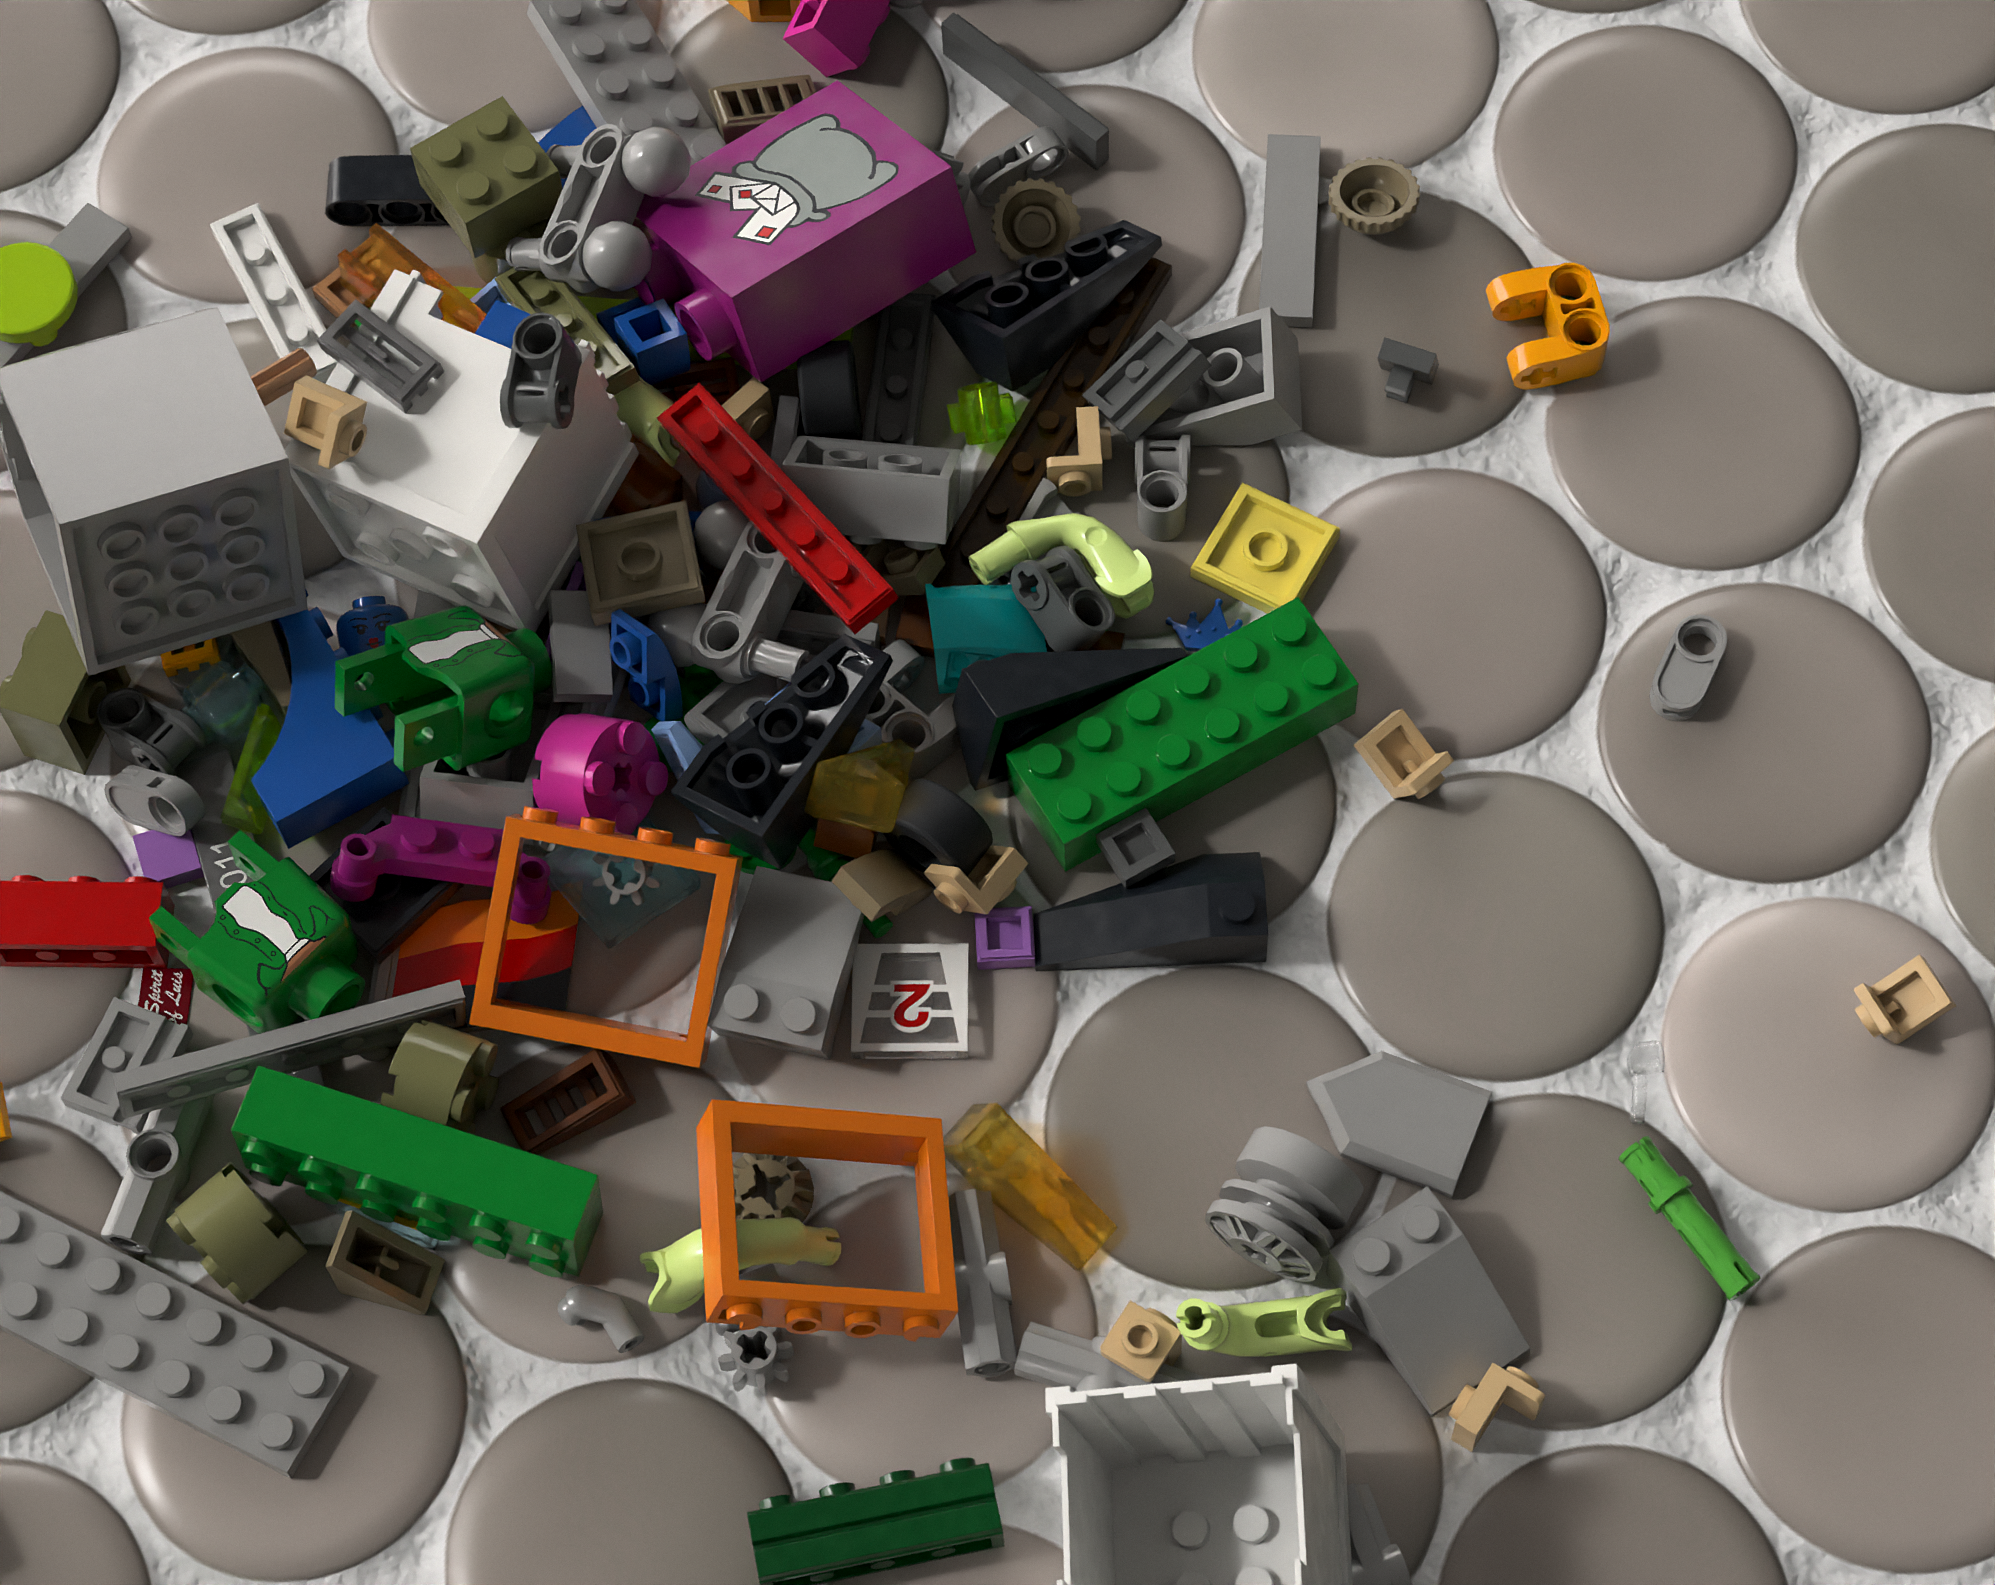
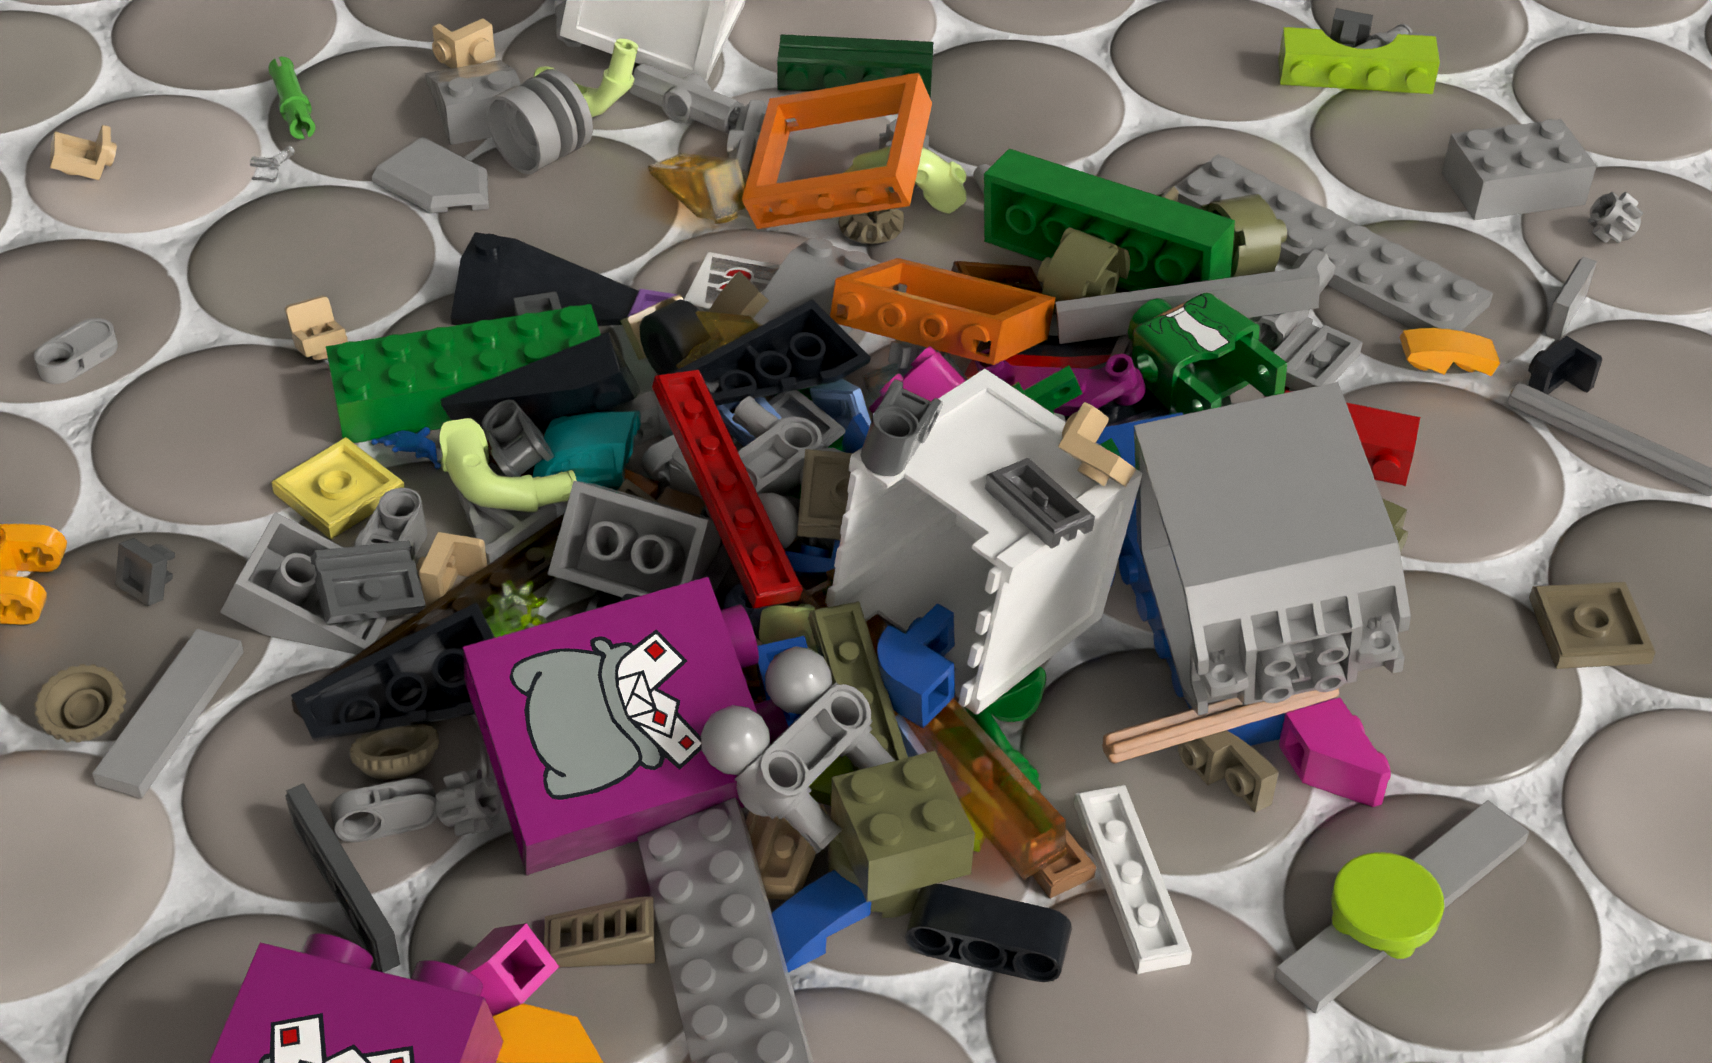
camera: 170 degrees left, 20 degrees down
tan bracket [1100,1300,1182,1382] -> none

